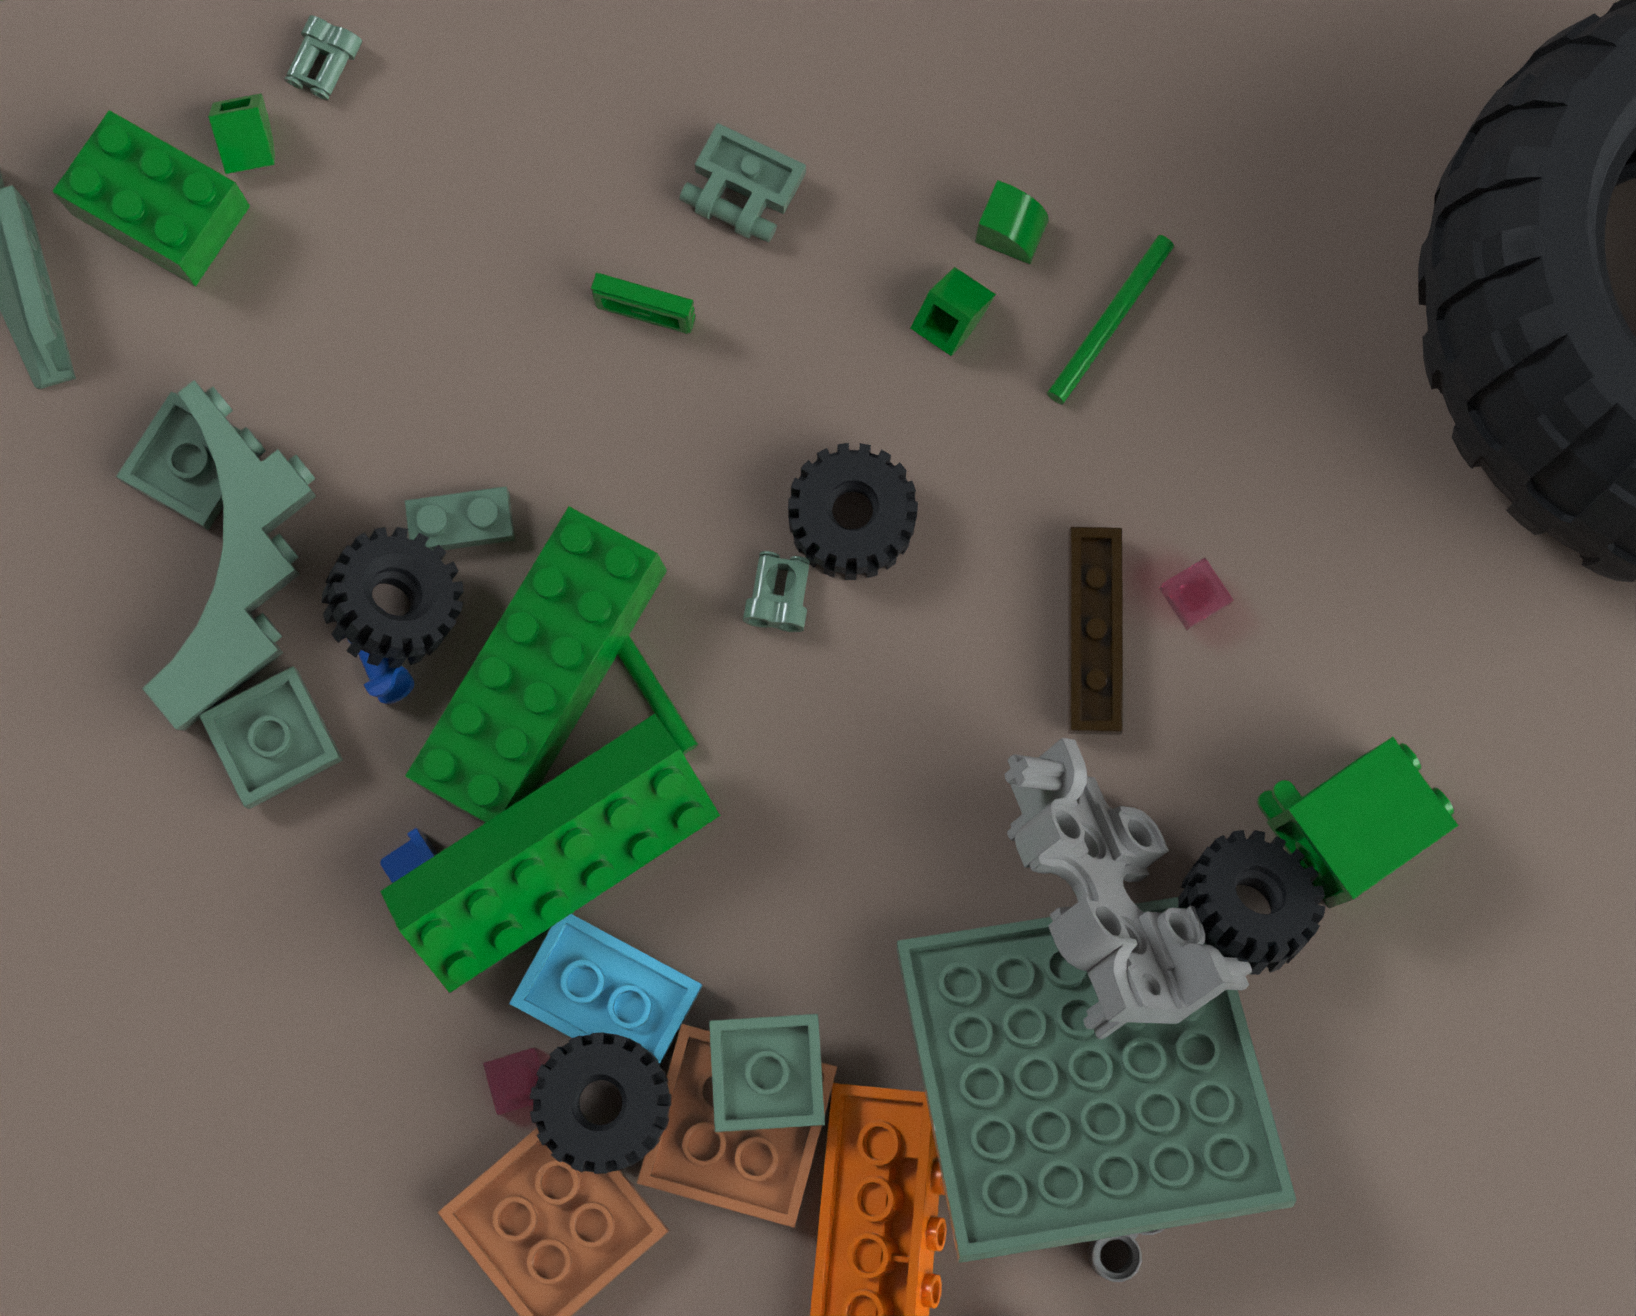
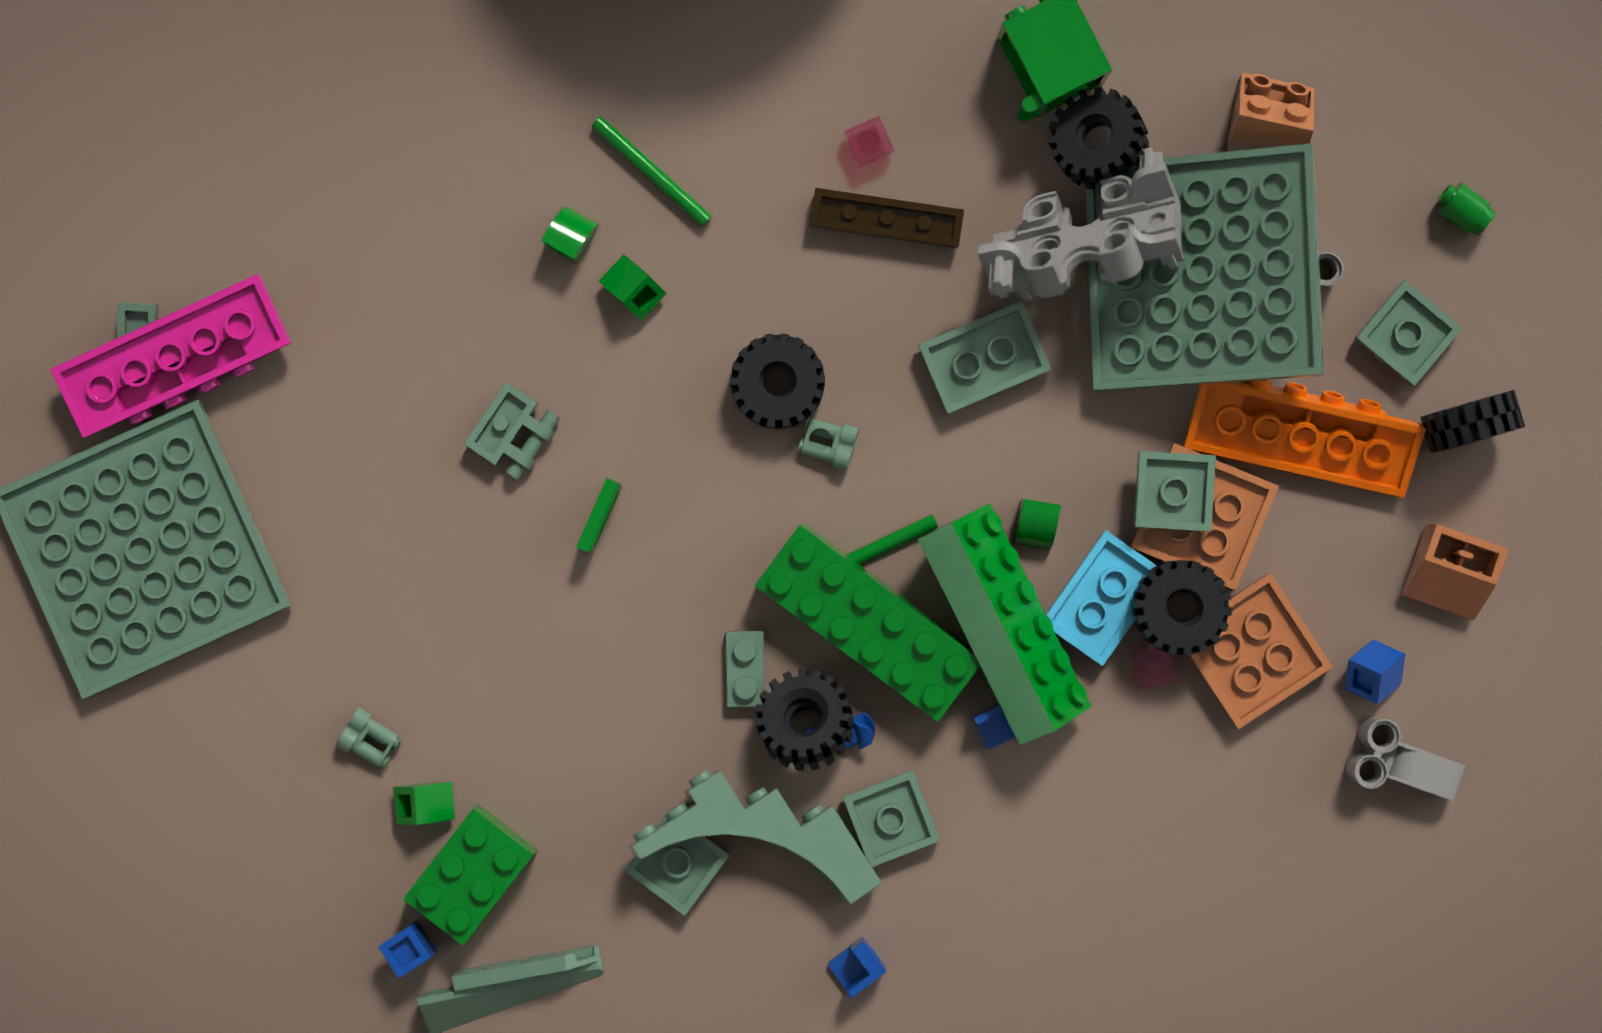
camera: 85 degrees left, 10 degrees up
none -> blue panel [378,920,437,979]
none -> blue panel [828,936,887,999]
none -> sand green plate [918,301,1052,415]
none -> green brick [1013,499,1061,550]
none -> nougat slope [1227,72,1315,151]

